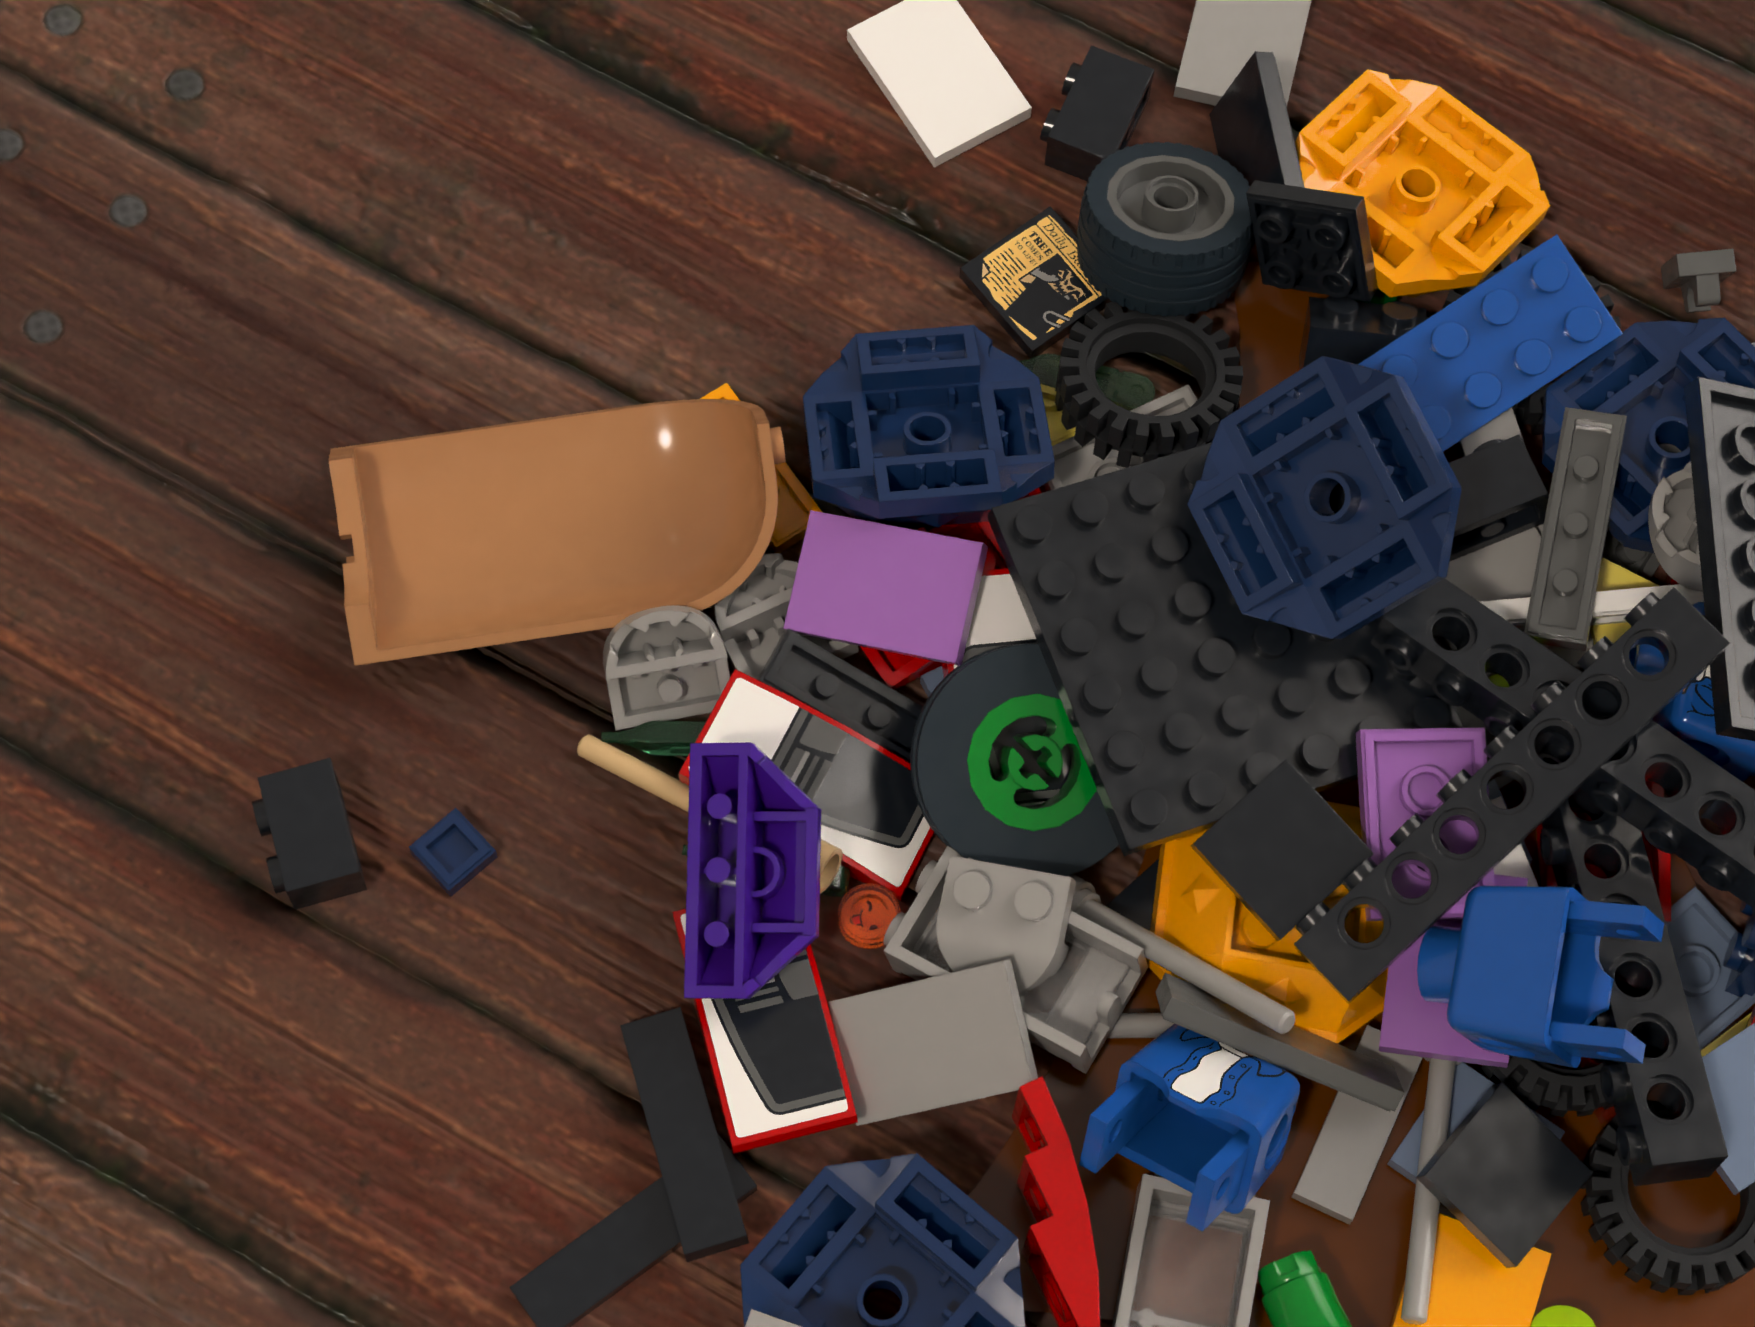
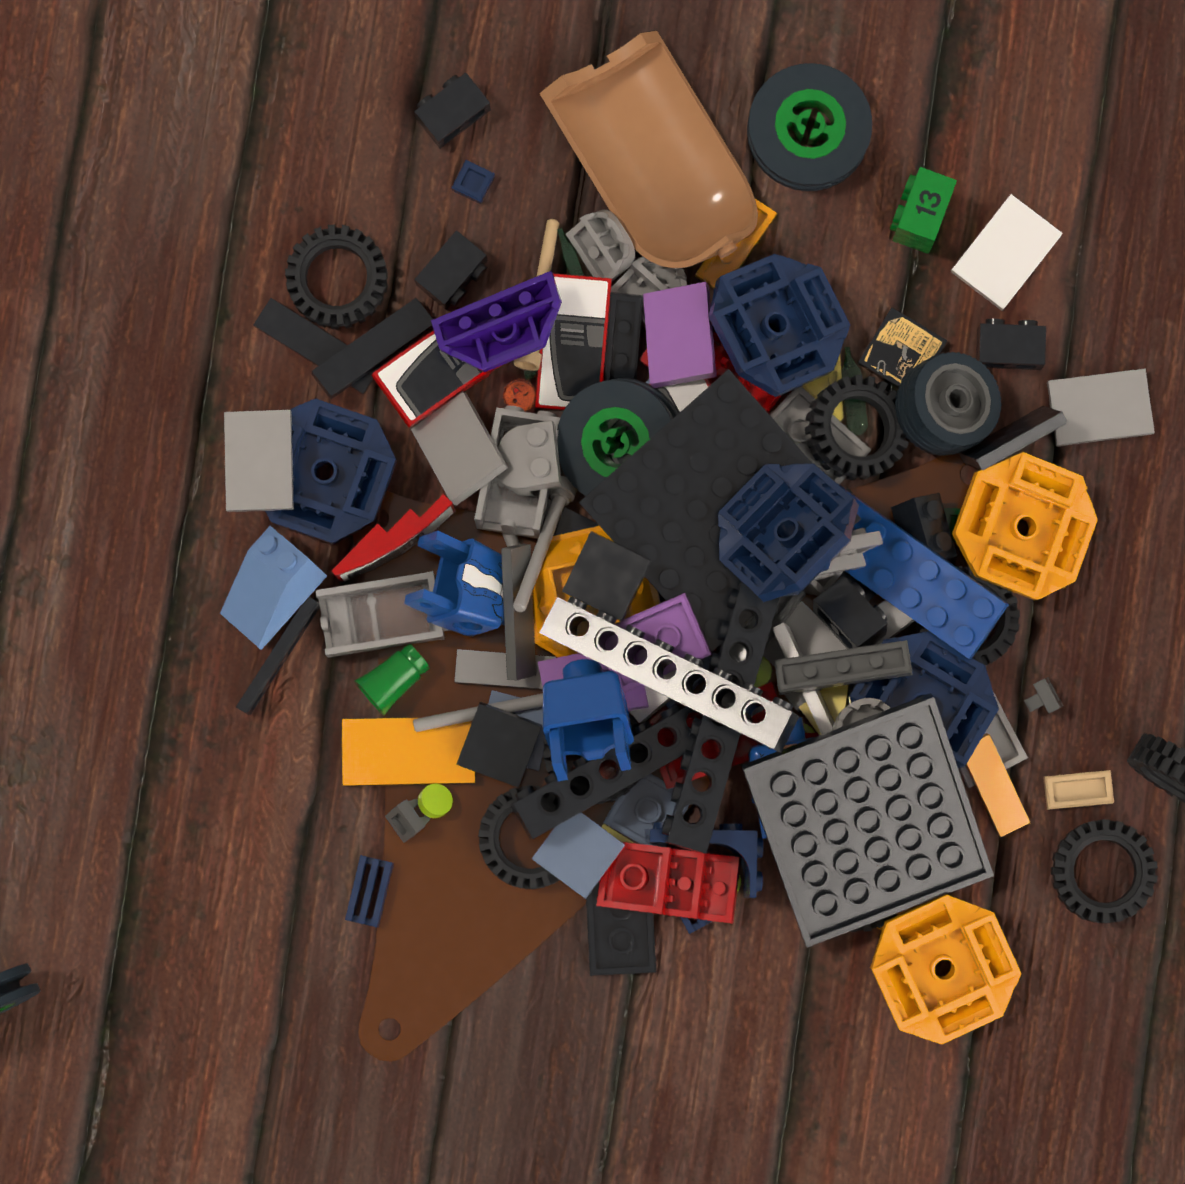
camera: 75 degrees right, 15 degrees up
black tile [1246,180,1378,302] -> none
none -> black tyre [285,224,388,329]
none -> black brick [414,230,488,310]
none -> black wheel [747,63,872,191]
none -> green brick [889,167,957,254]

